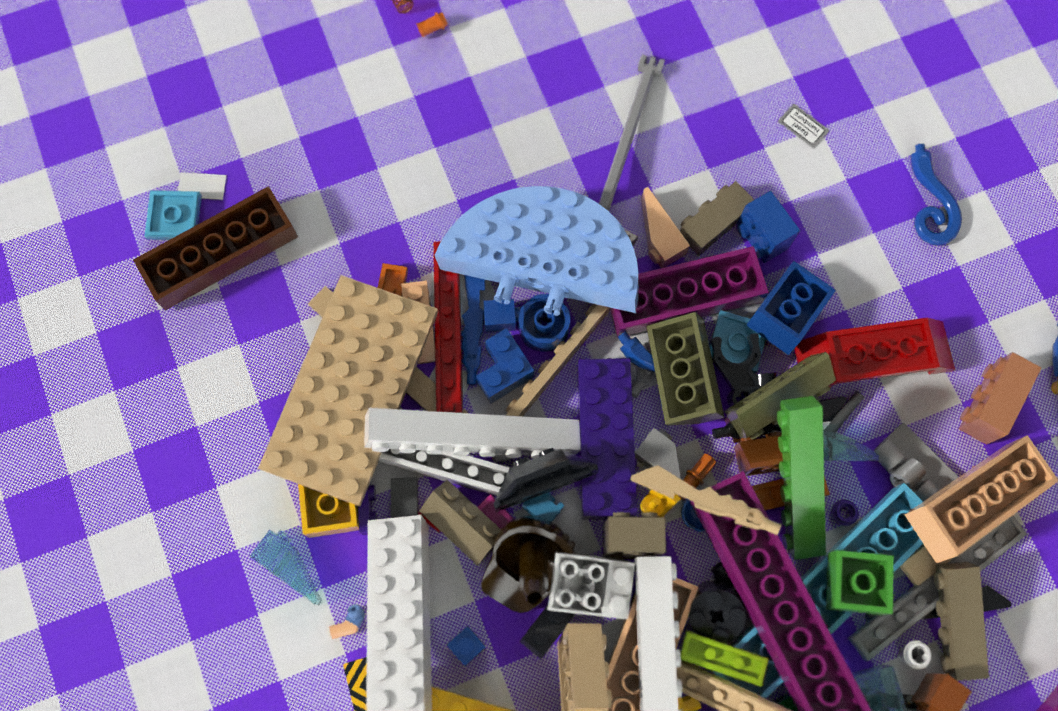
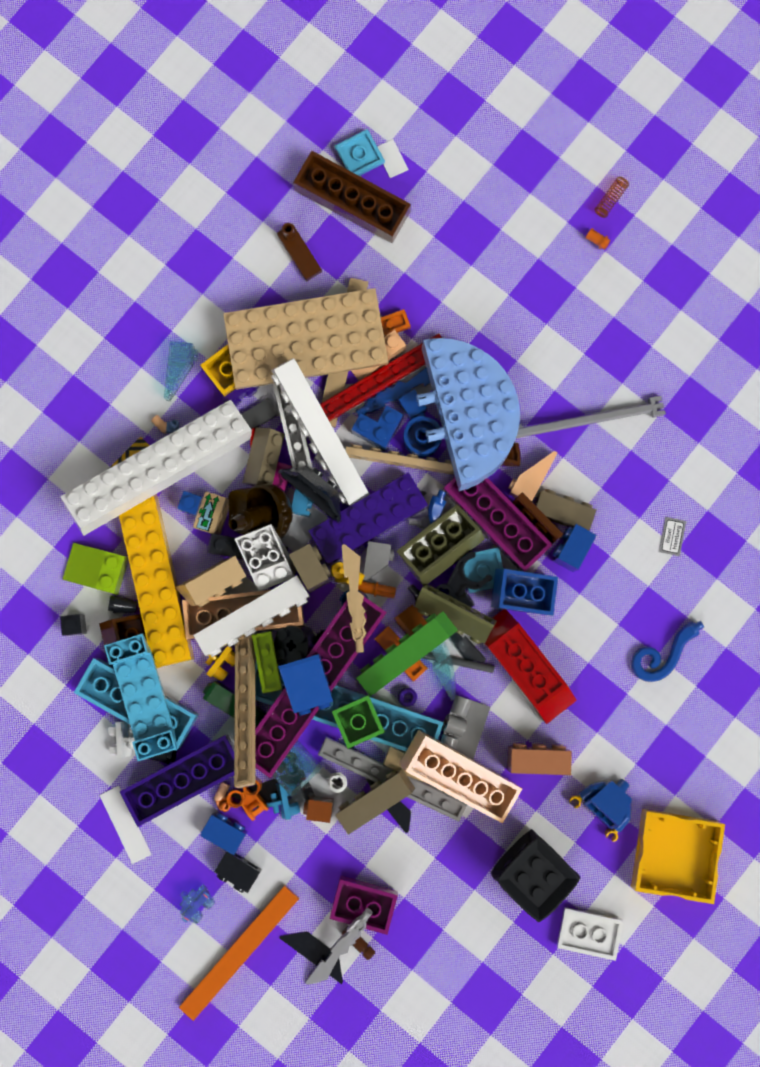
camera: 60 degrees right, 10 degrees up
none -> panel [193,492,229,535]
none -> reddish brown piece [277,223,322,282]
none -> blue slope [279,654,334,716]
none -> reddish brown tile [512,492,563,544]

